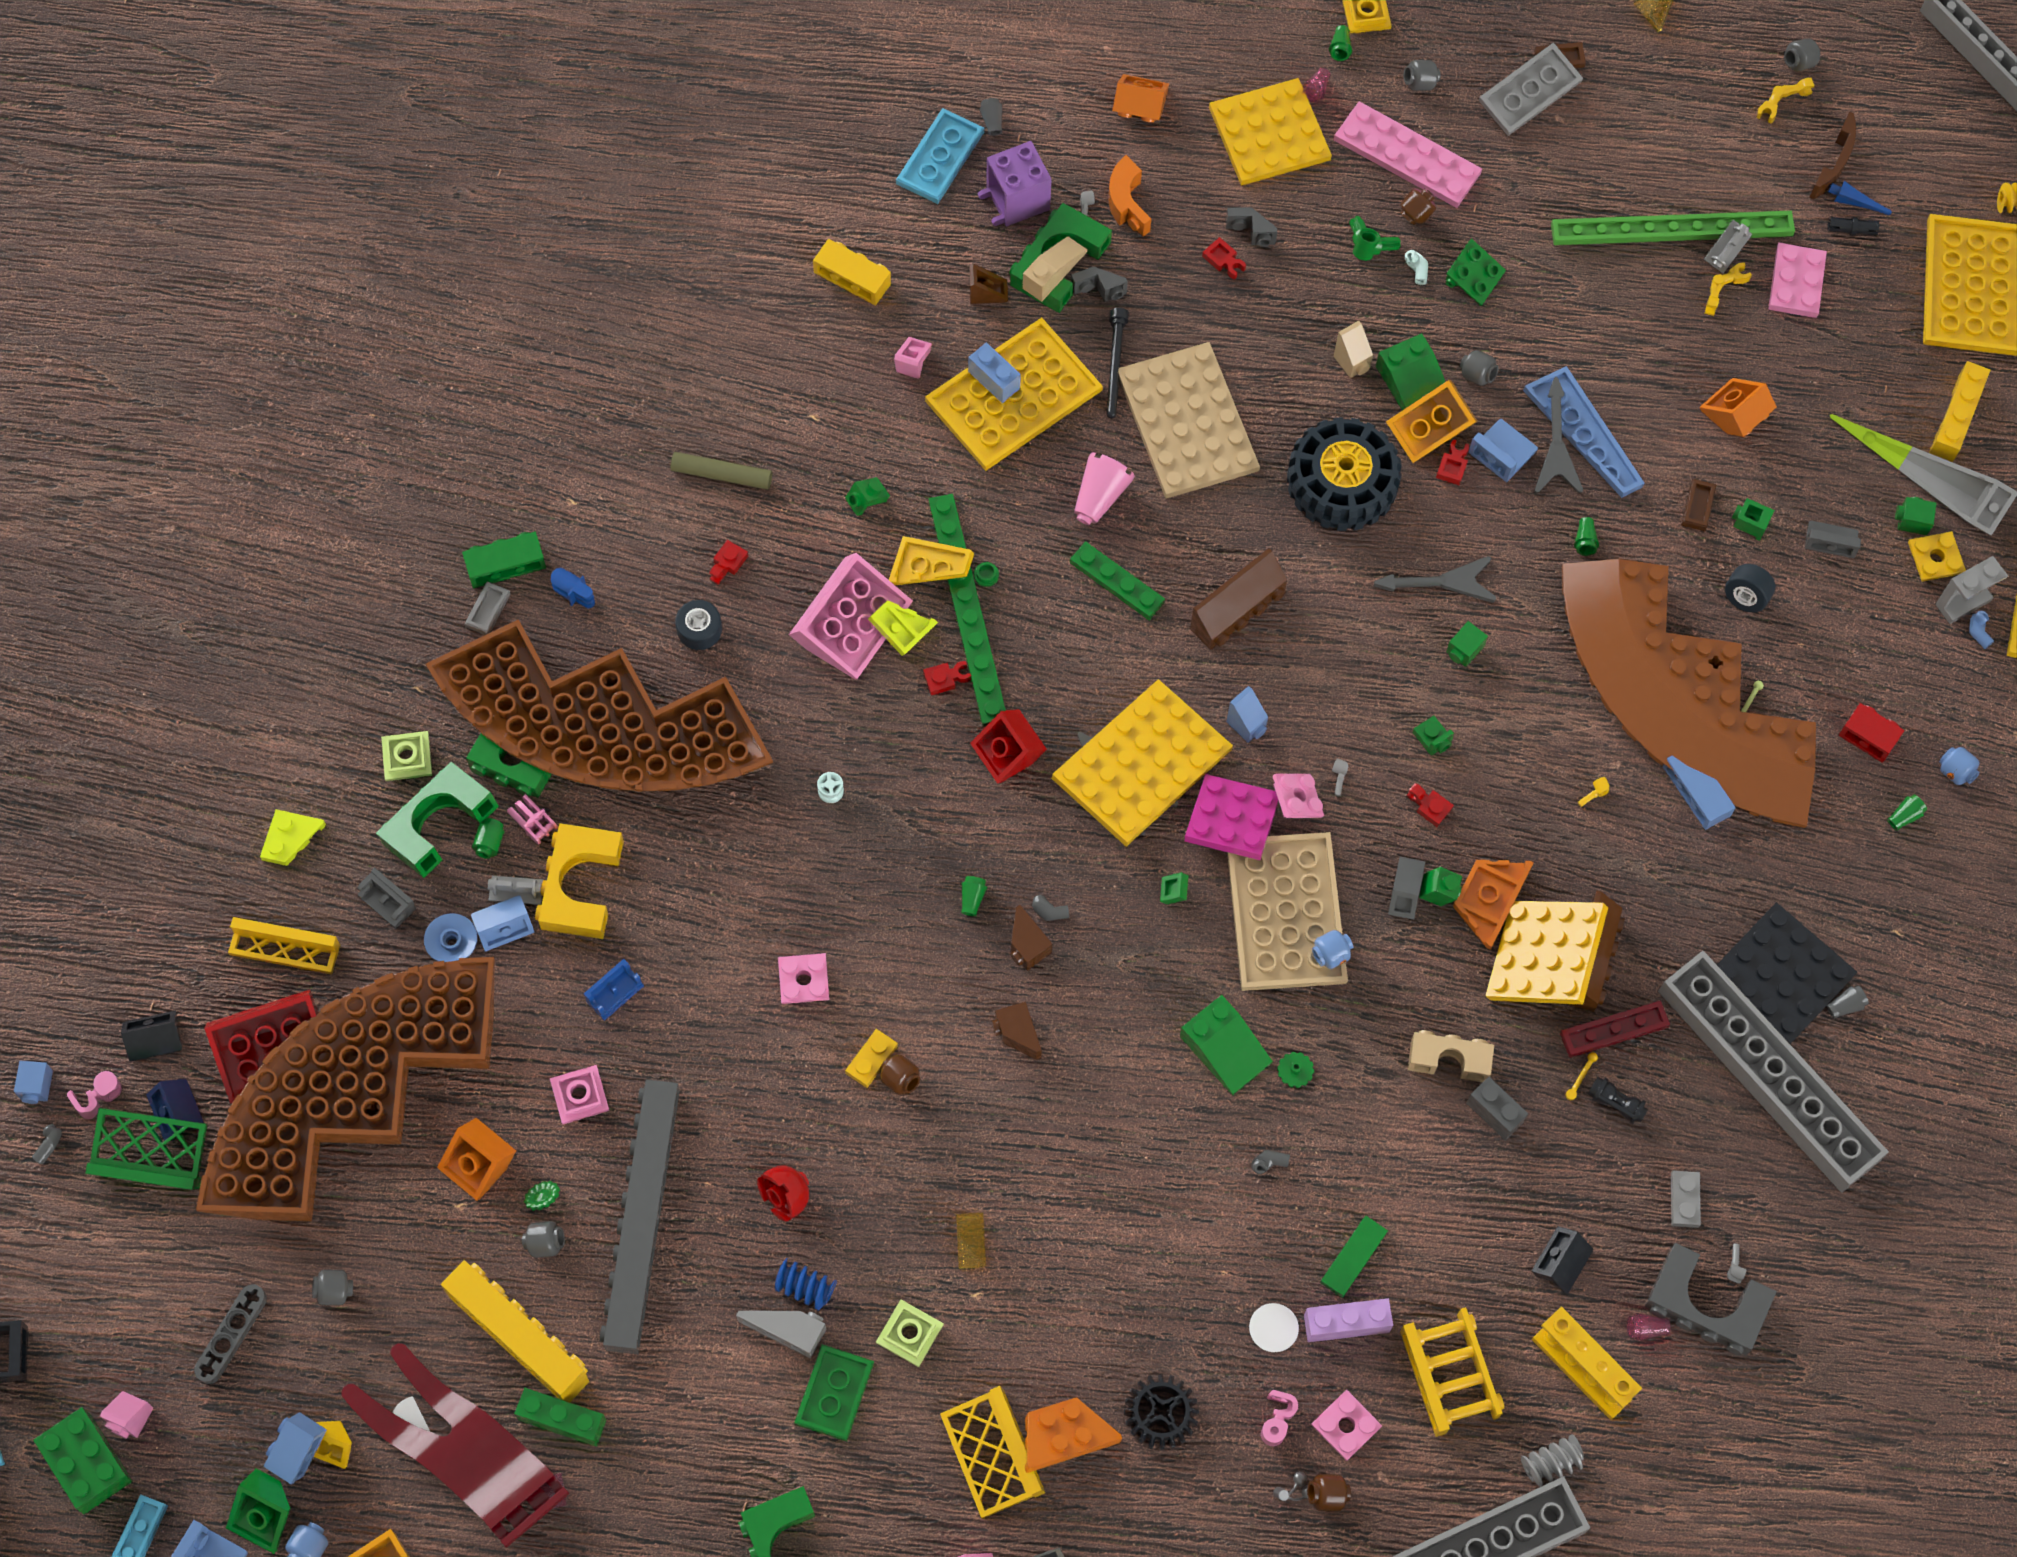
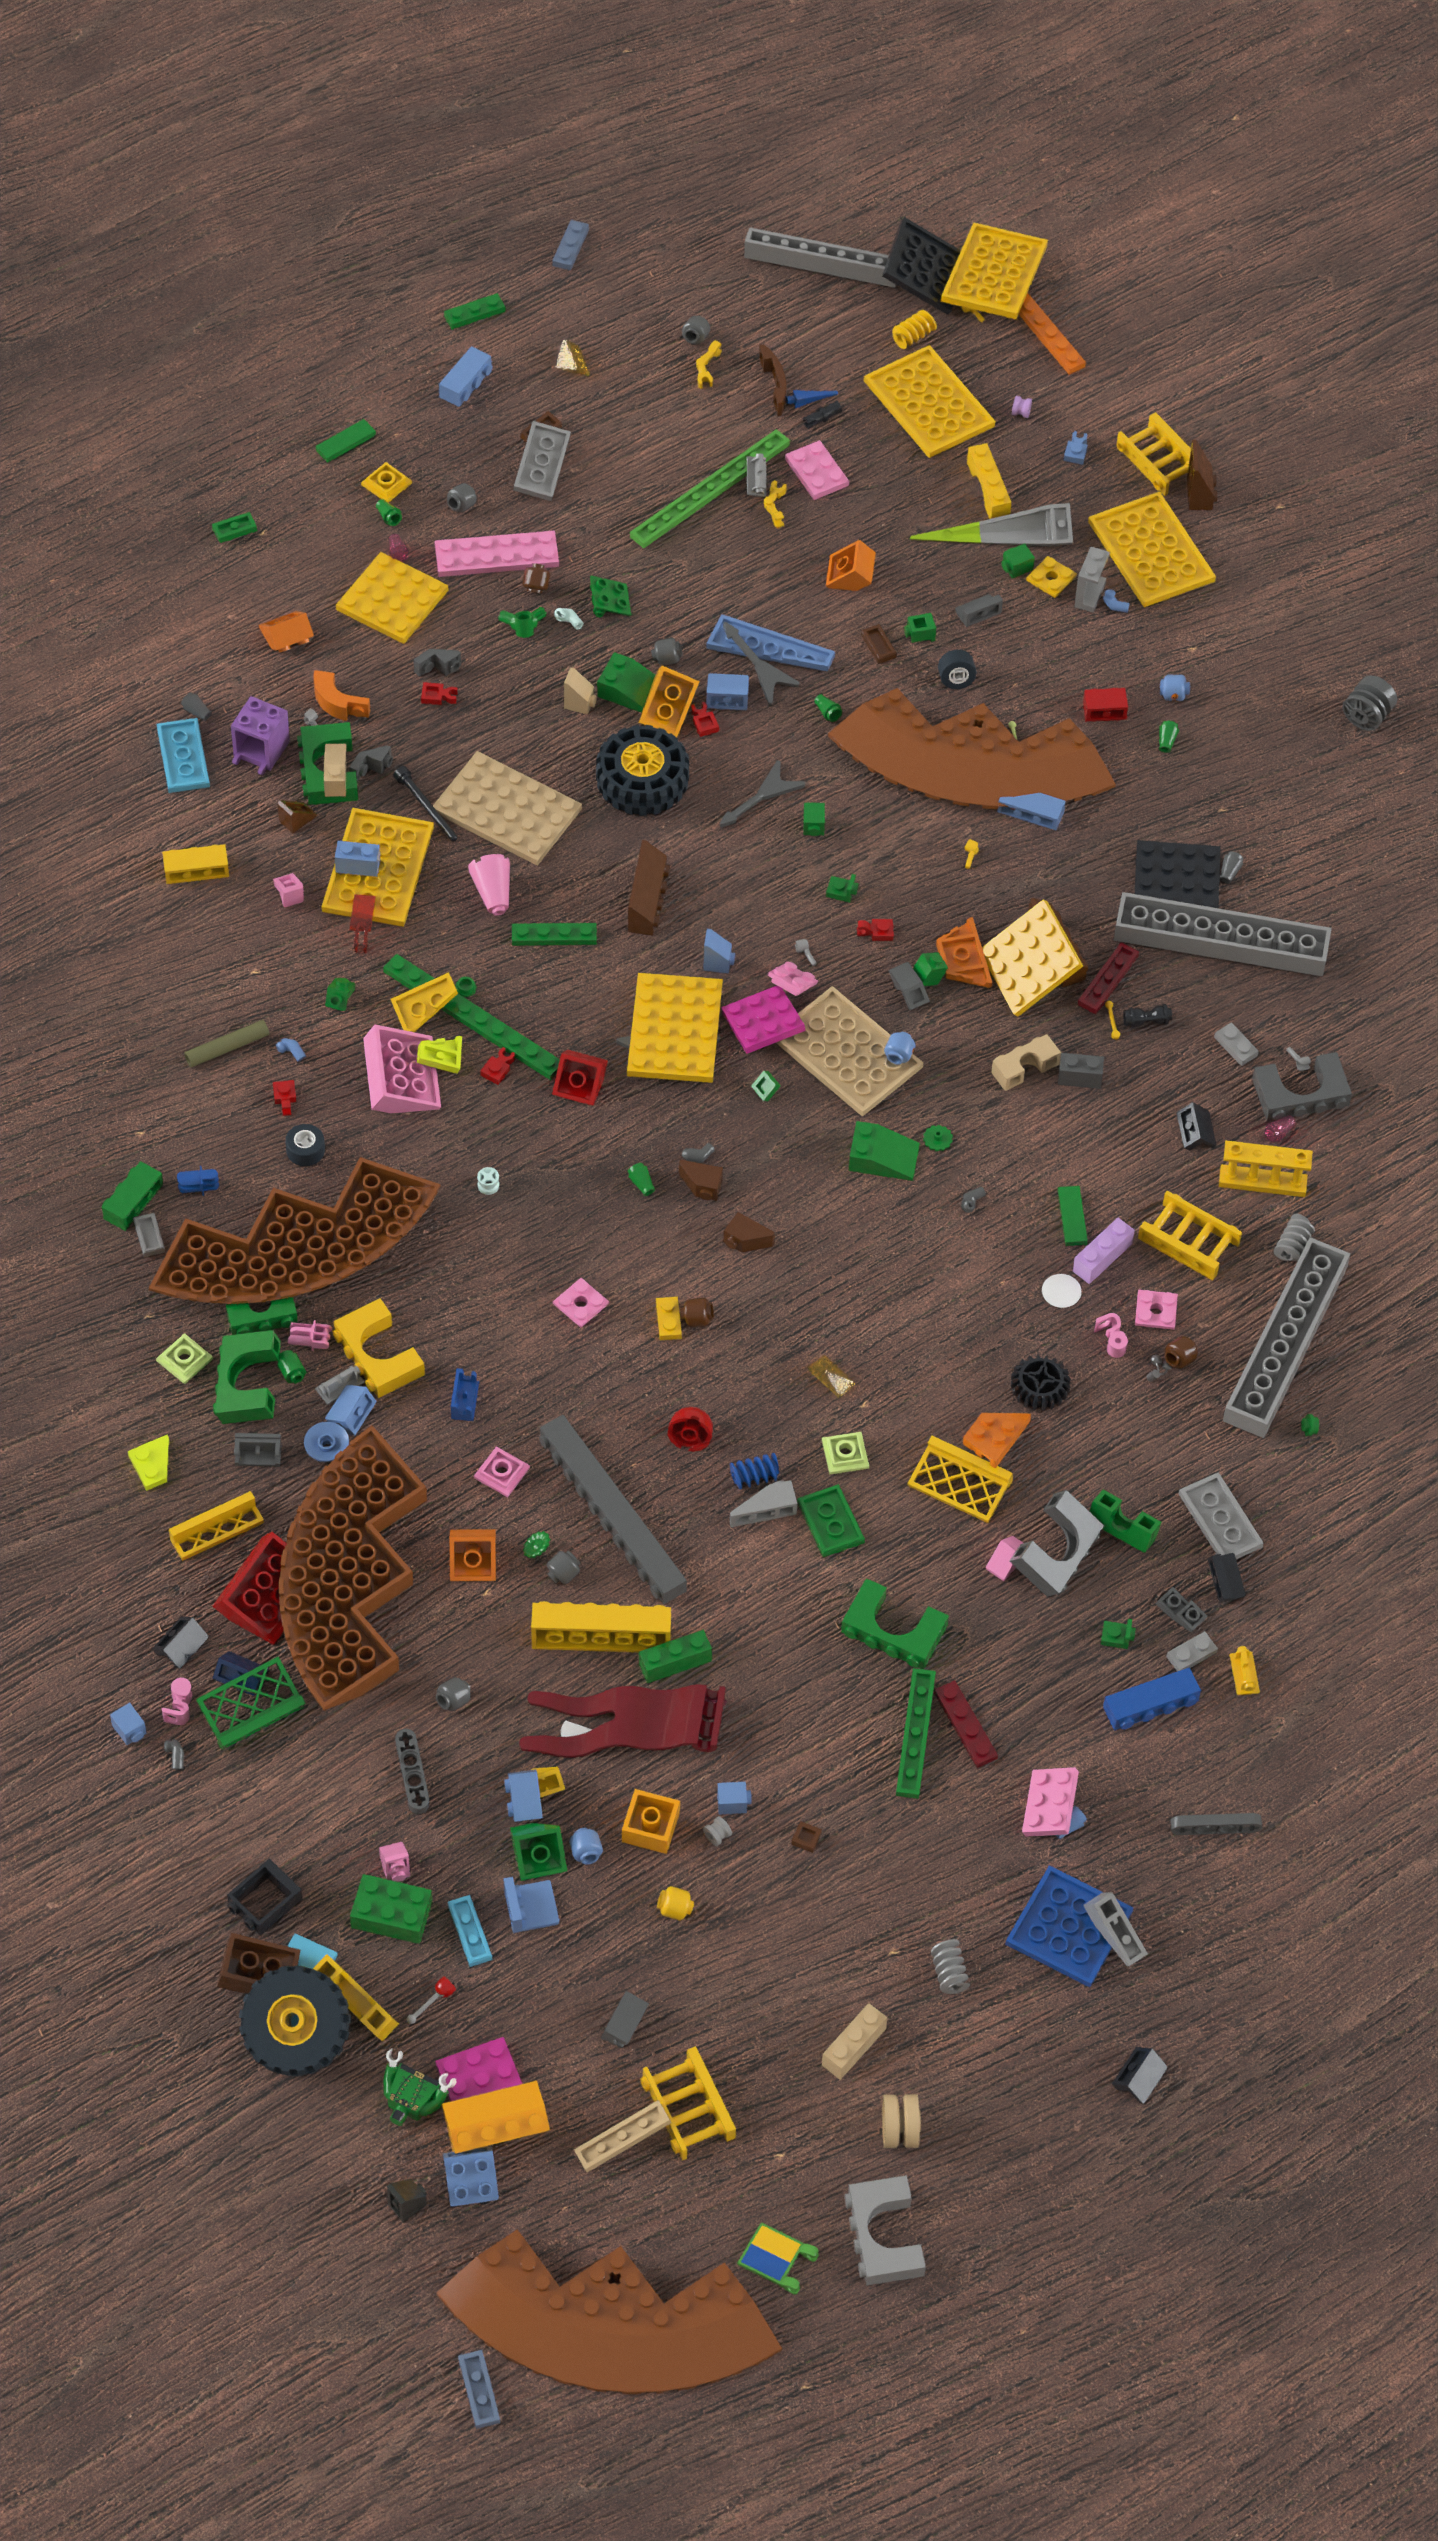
camera: 40 degrees left, 10 degrees down
none -> medium blue arm [276,1038,306,1062]
none -> clear red arm [350,894,376,953]

